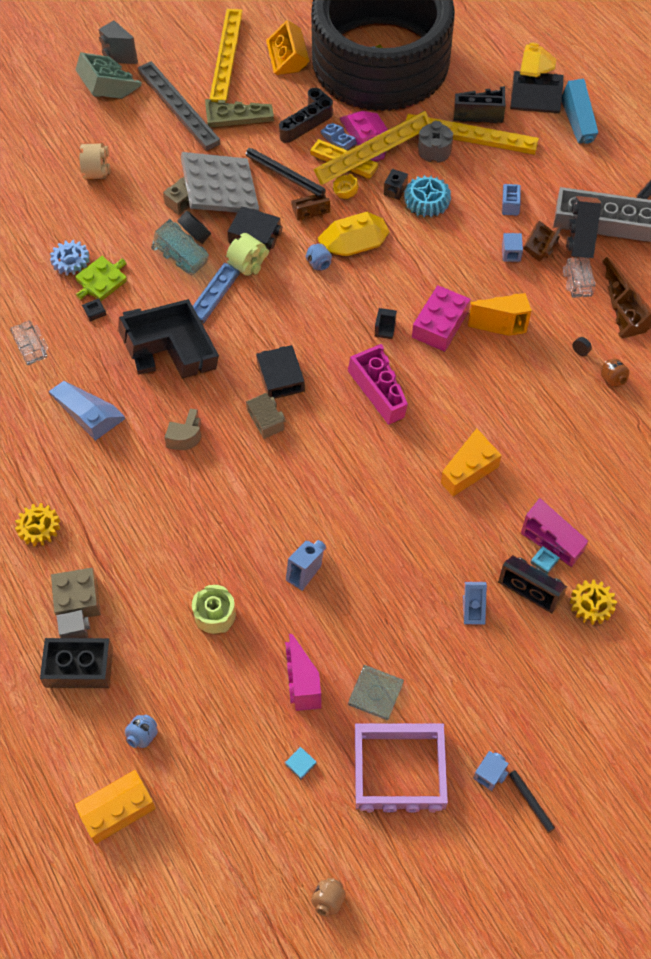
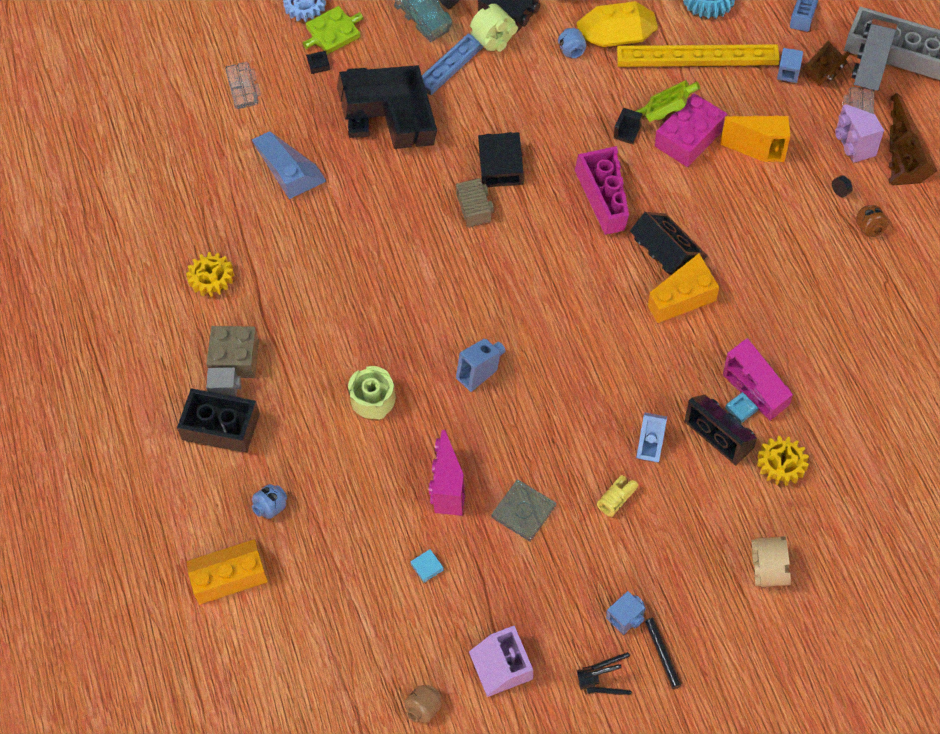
camera: 15 degrees right, 0 degrees up
dark tan brick [164,408,202,450] -> none
lavender window [355,724,448,813] -> none
none -> lavender slope [469,626,533,697]
none -> black plant [577,652,632,695]
none -> light yellow hinge [597,475,639,517]
none -> yellow plate [617,44,779,67]
none -> black slope [630,212,708,275]
none -> lime plate [635,80,701,122]
none -> tan brick [751,536,791,587]
none -> lavender slope [835,104,884,163]

